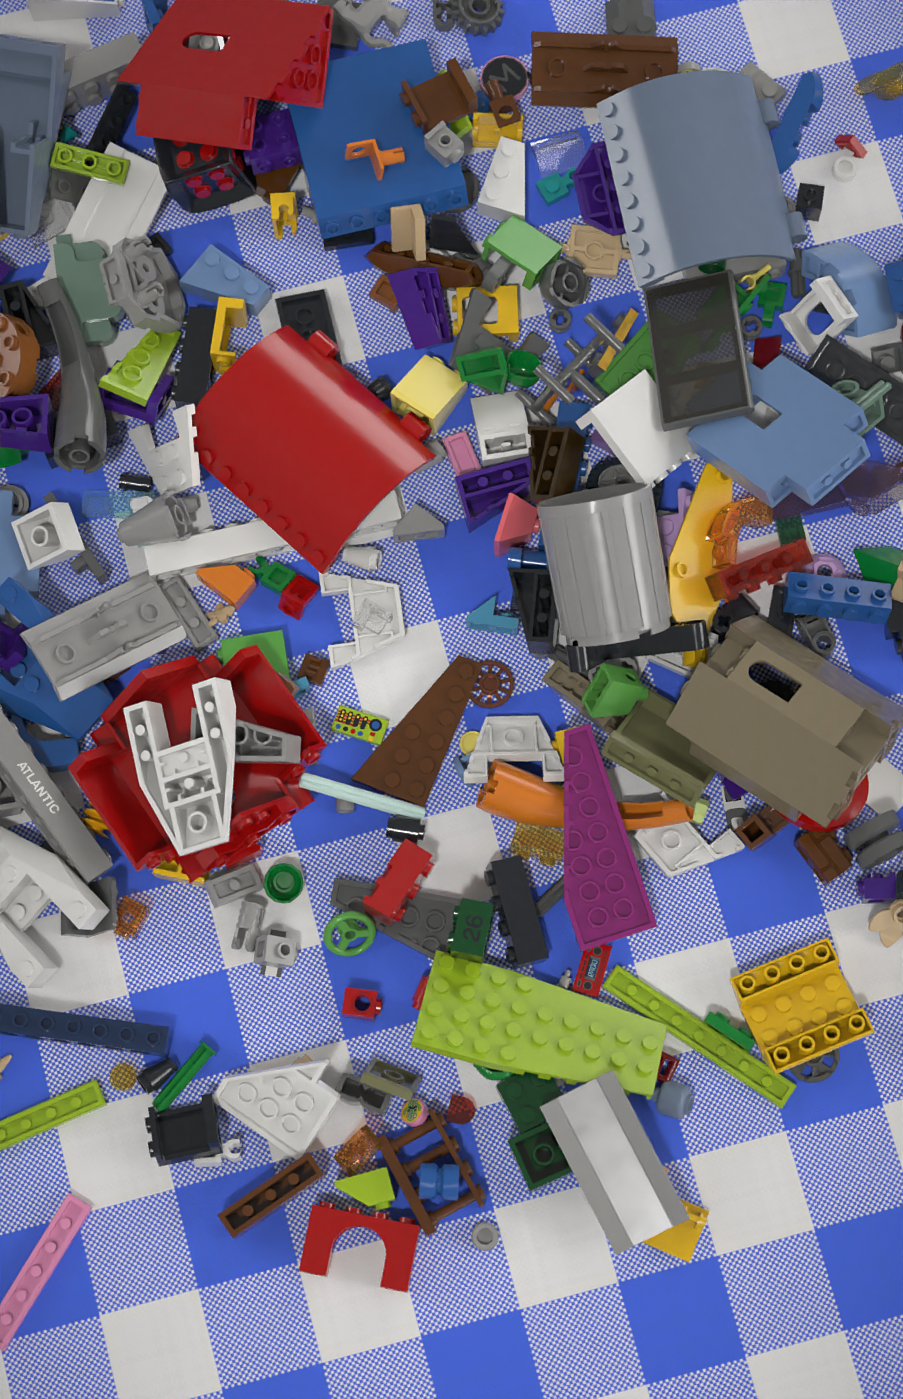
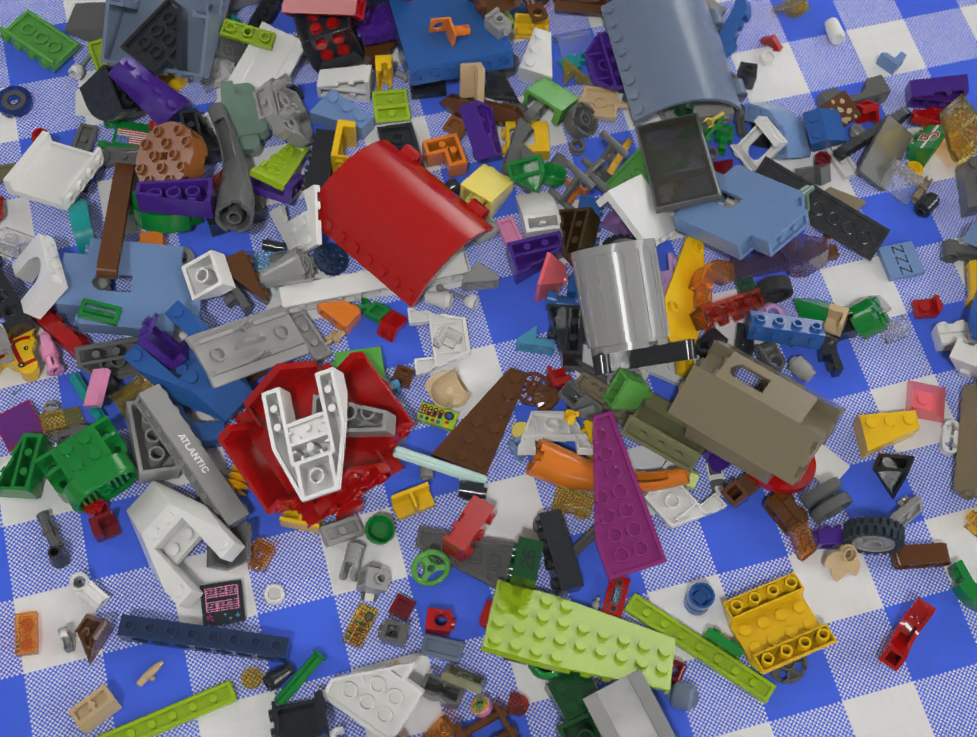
camera: 10 degrees left, 10 degrees down
none -> black tile [200,579,246,626]
none -> reddish brown slope [225,250,269,305]
none -> white tile [264,584,285,606]
none -> dark blue wheel [314,242,348,276]
none -> white wedge [317,65,373,103]
none -> clear yellow tile [342,602,379,649]
none -> lime slope [372,88,411,124]
none -> dark grey brick [377,619,410,649]
none -> dark red tile [388,593,416,622]
none -> yellow panel [390,482,435,521]
none -> sand blue tile [420,633,465,664]
none -> orange brick [422,133,467,178]
none -> tan helmet [425,368,470,409]
none -> white hinge [436,284,479,310]
none -> torso [532,380,603,425]
none -> red panel [545,366,573,390]
none -> clear yellow slope [561,57,591,85]
none -> blue wheel [683,582,715,616]
none -> black tyre [756,275,794,303]
none -> clear orange plate [787,518,817,562]
none -> light grey brick [788,355,817,383]

